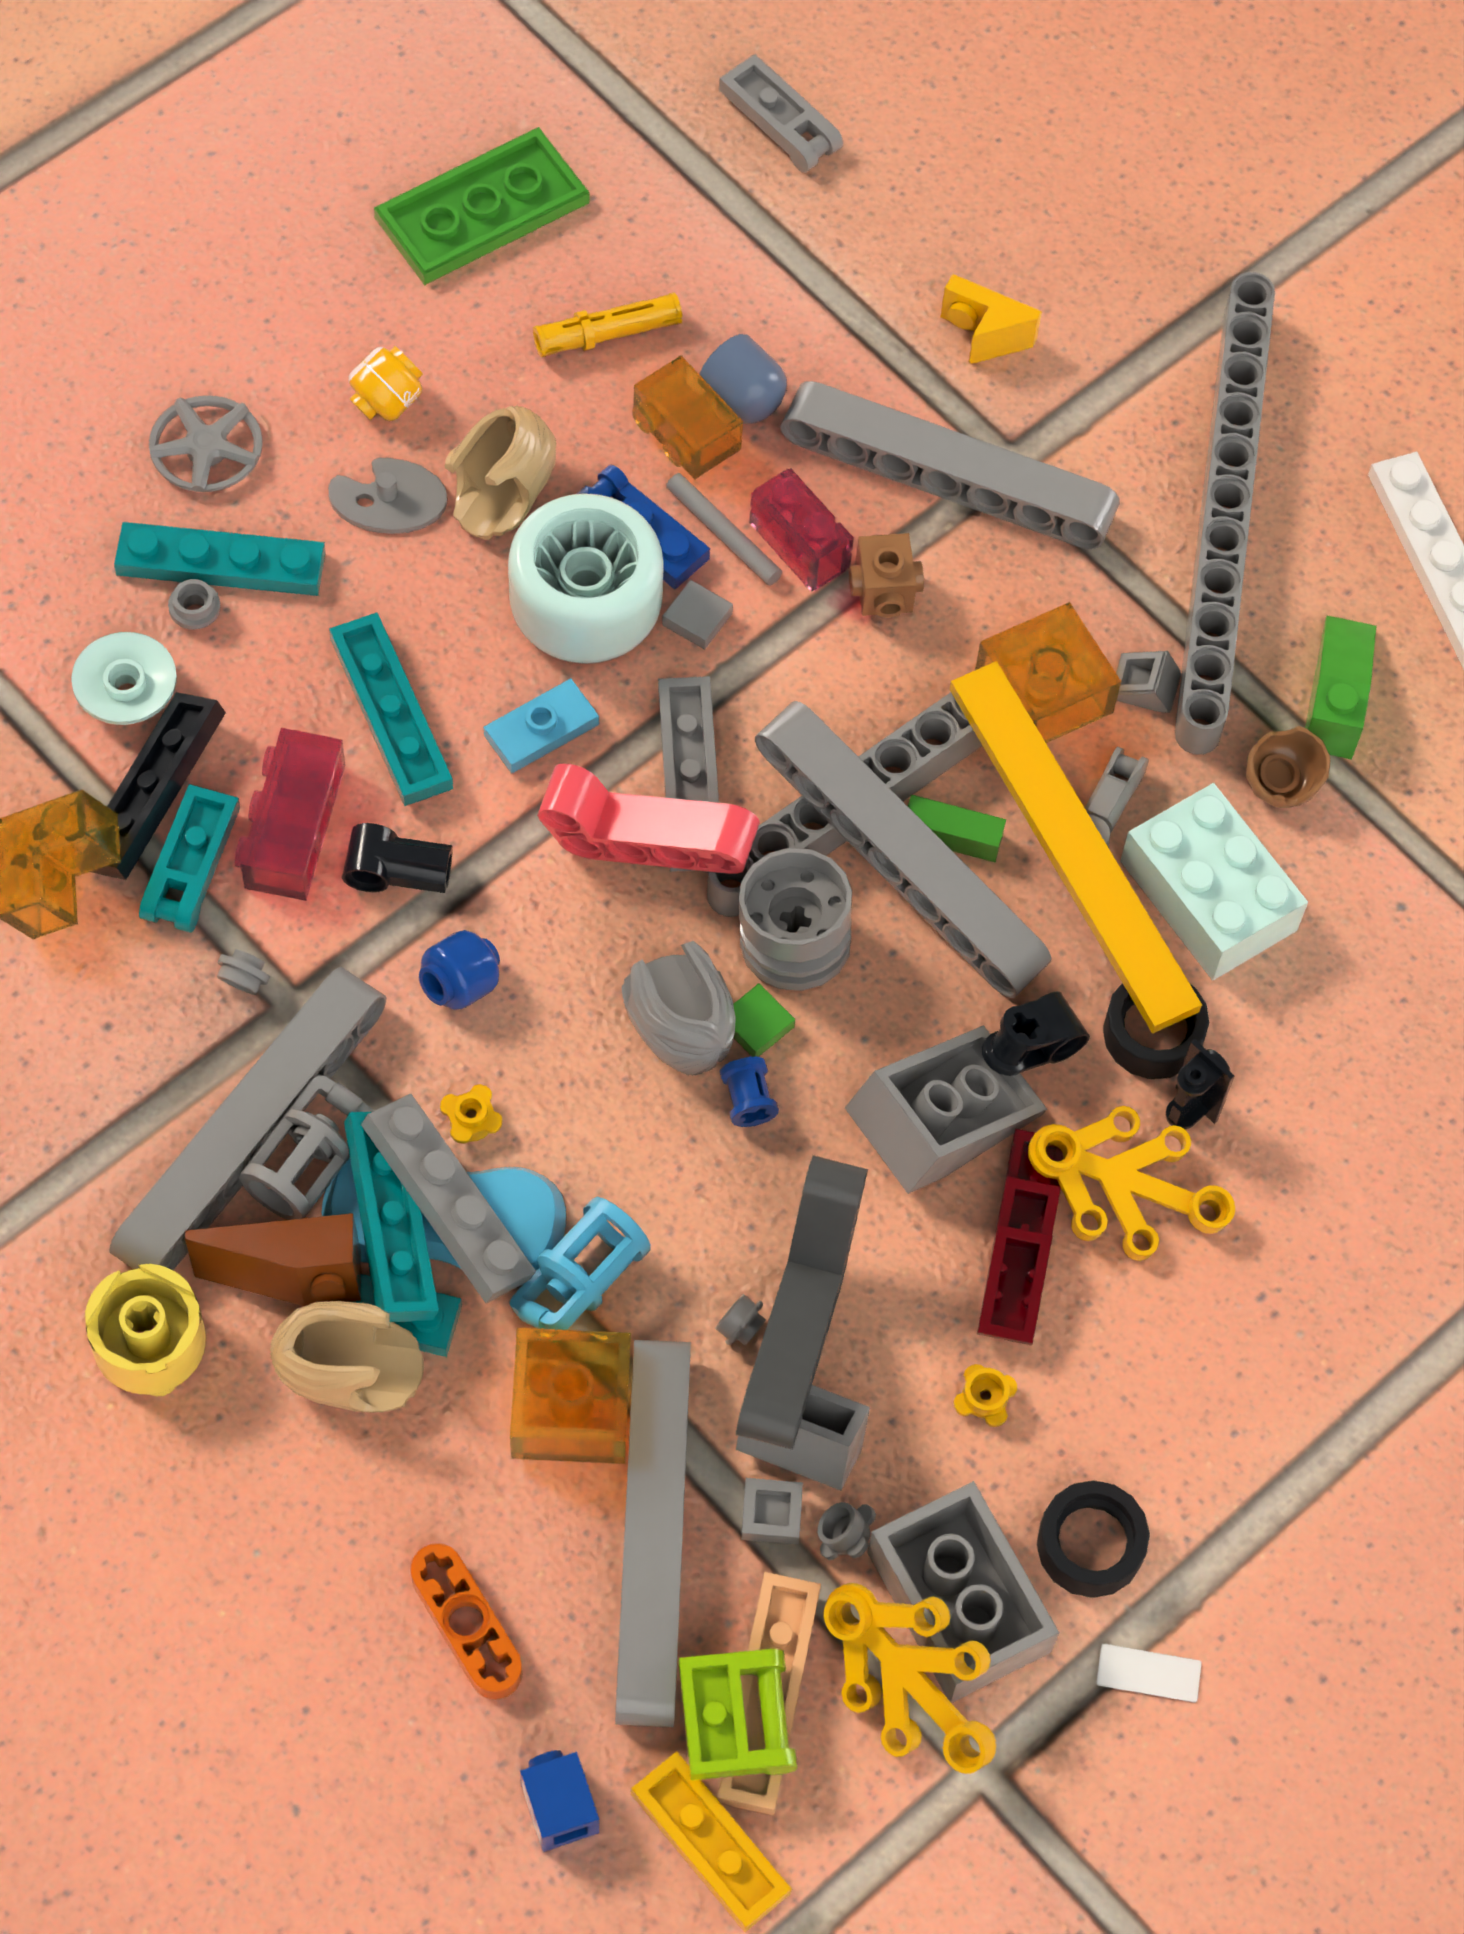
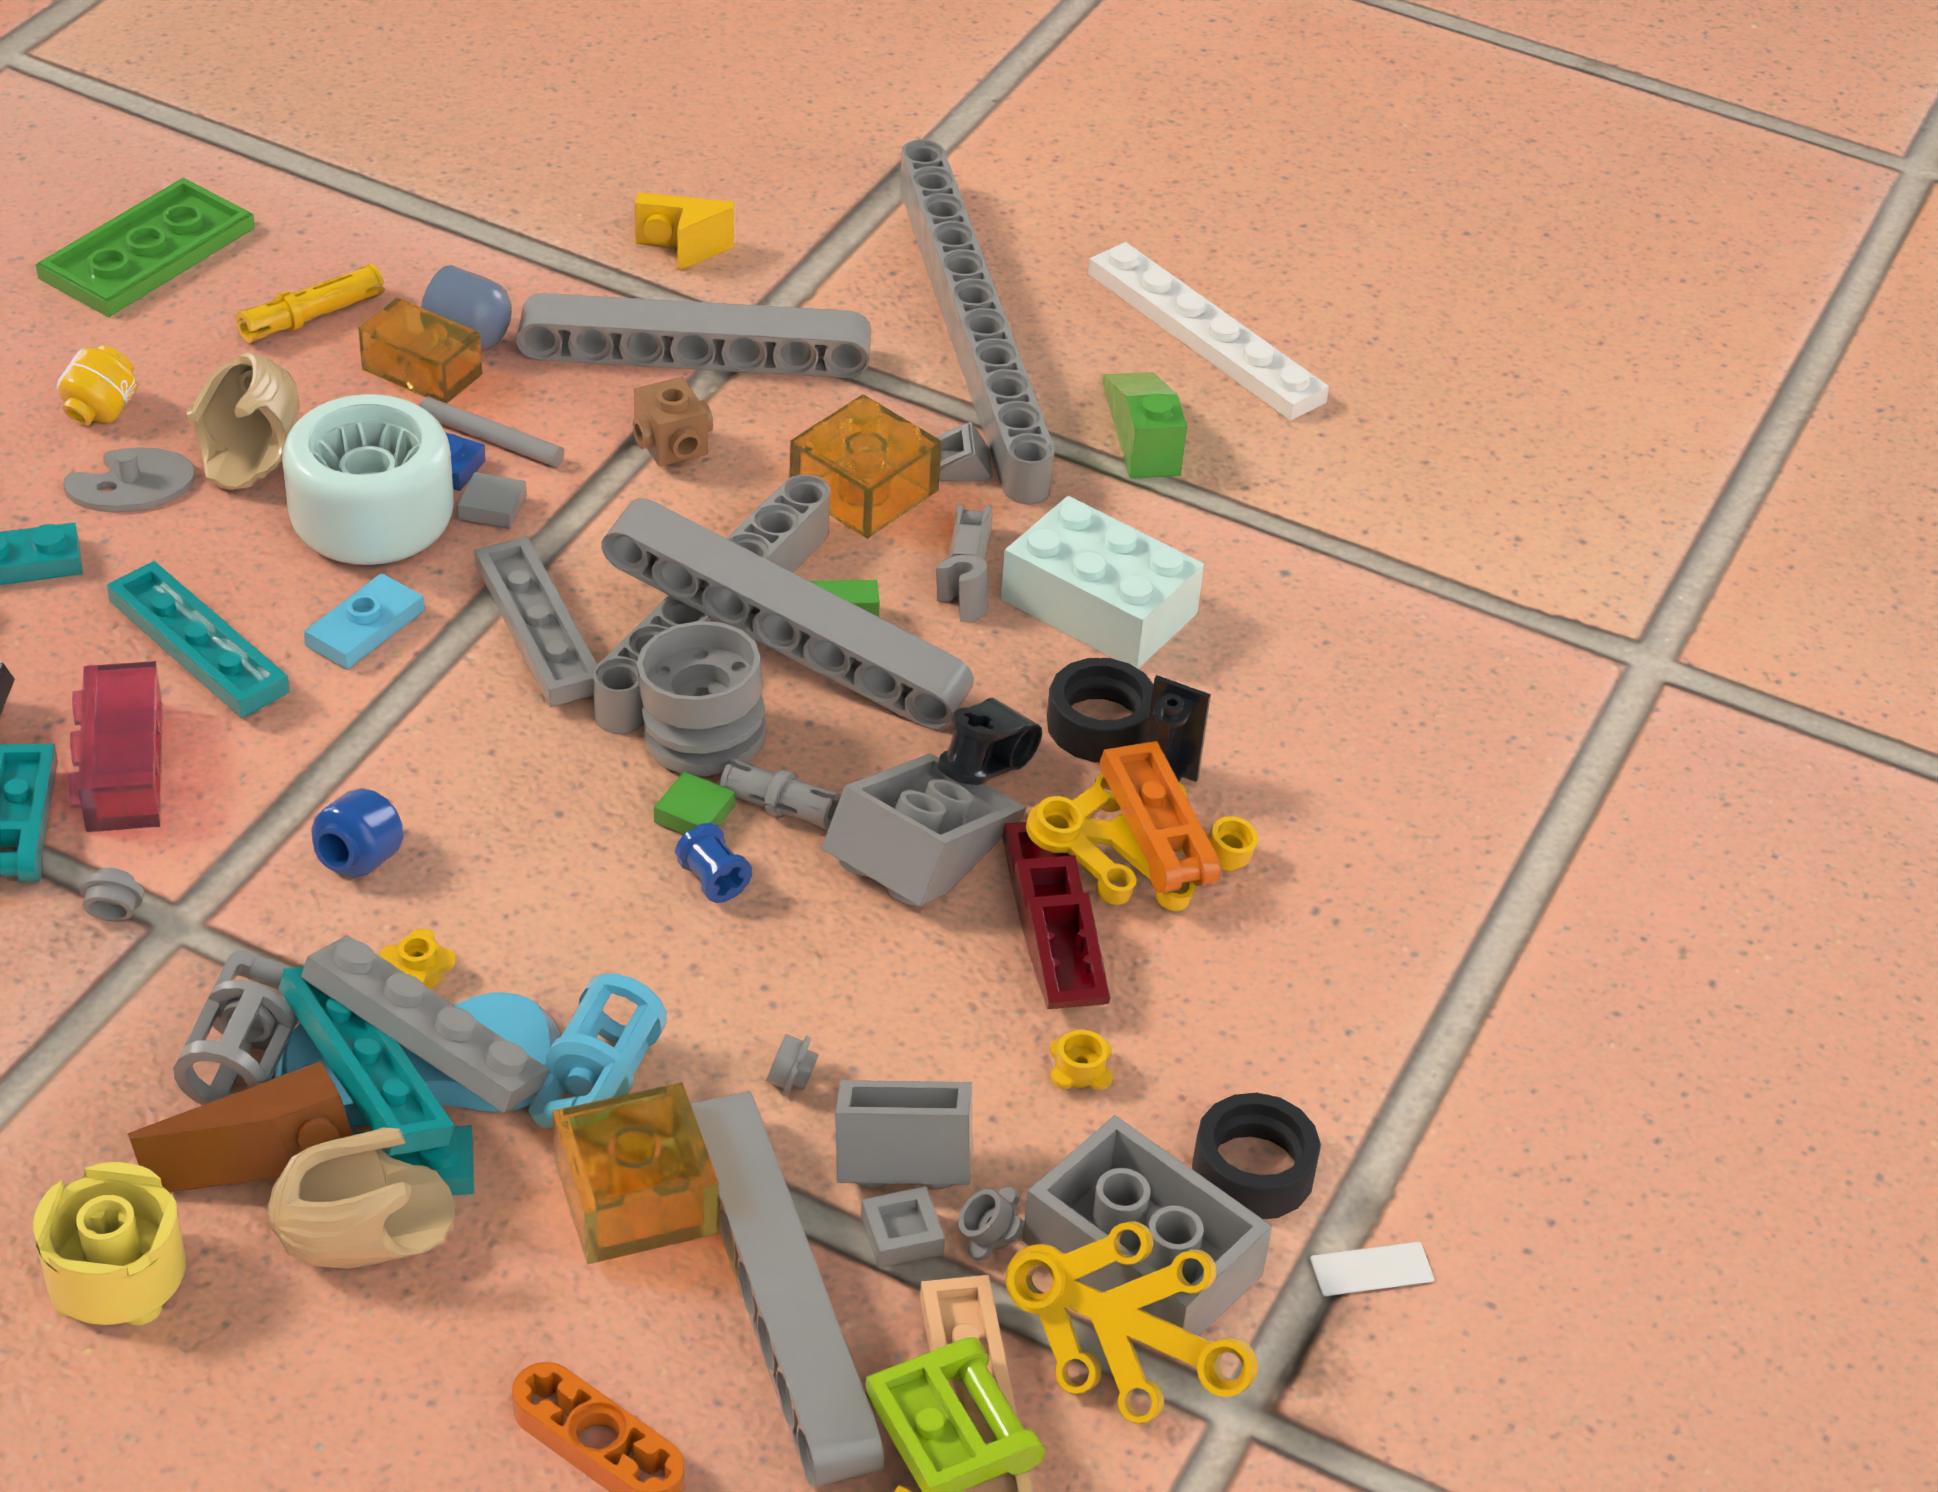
camera: 20 degrees left, 20 degrees down
light grey beam [109,967,387,1270] -> none
black piece [342,823,453,893] -> none
coral beam [537,764,760,874] -> none
light grey hair [622,941,736,1076] -> none
light grey plate [719,54,843,173] -> none
dark grey beam [736,1155,868,1449] -> none
clear pink brick [749,468,854,591] -> none
yellow tile [949,661,1202,1034] -> none
medium nougat hair [1246,726,1331,808] -> none
none -> light grey pin [720,758,841,830]
none -> orange plate [1099,741,1220,893]

